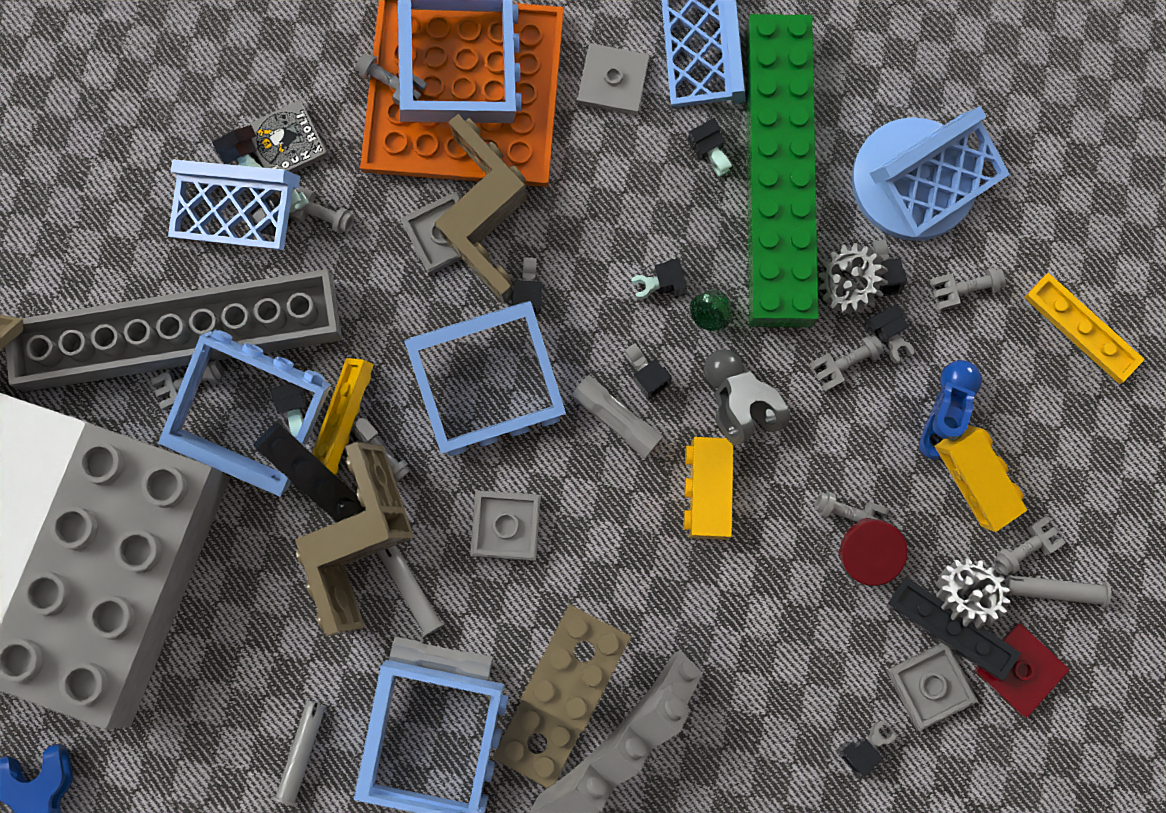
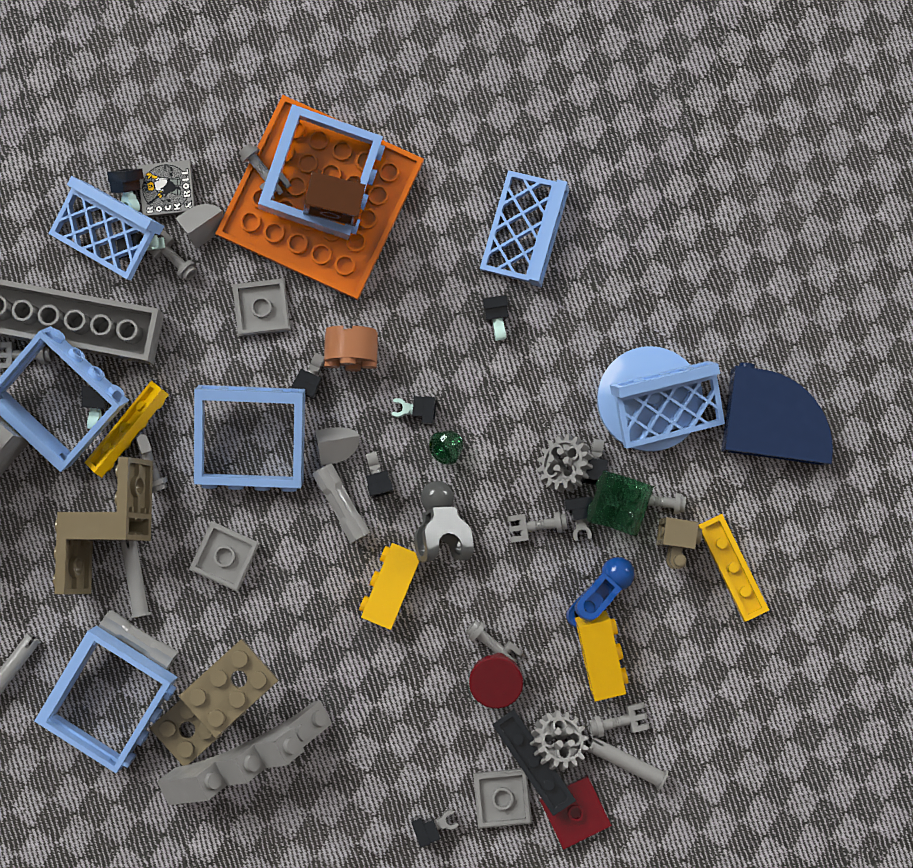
camera: 20 degrees right, 5 degrees up
black plate [253,421,366,522] -> none
dark tan bracket [434,114,527,305] -> none
light grey plate [577,43,650,116] -> none
green brick [746,14,818,328] -> none
none -> light grey brick [175,204,224,249]
none -> reddish brown container [303,169,366,226]
none -> light grey brick [315,427,360,466]
none -> nougat brick [324,326,378,372]
none -> clear green bracket [587,470,654,537]
none -> dark tan brick [656,517,702,569]
none -> dark blue brick [721,362,833,466]

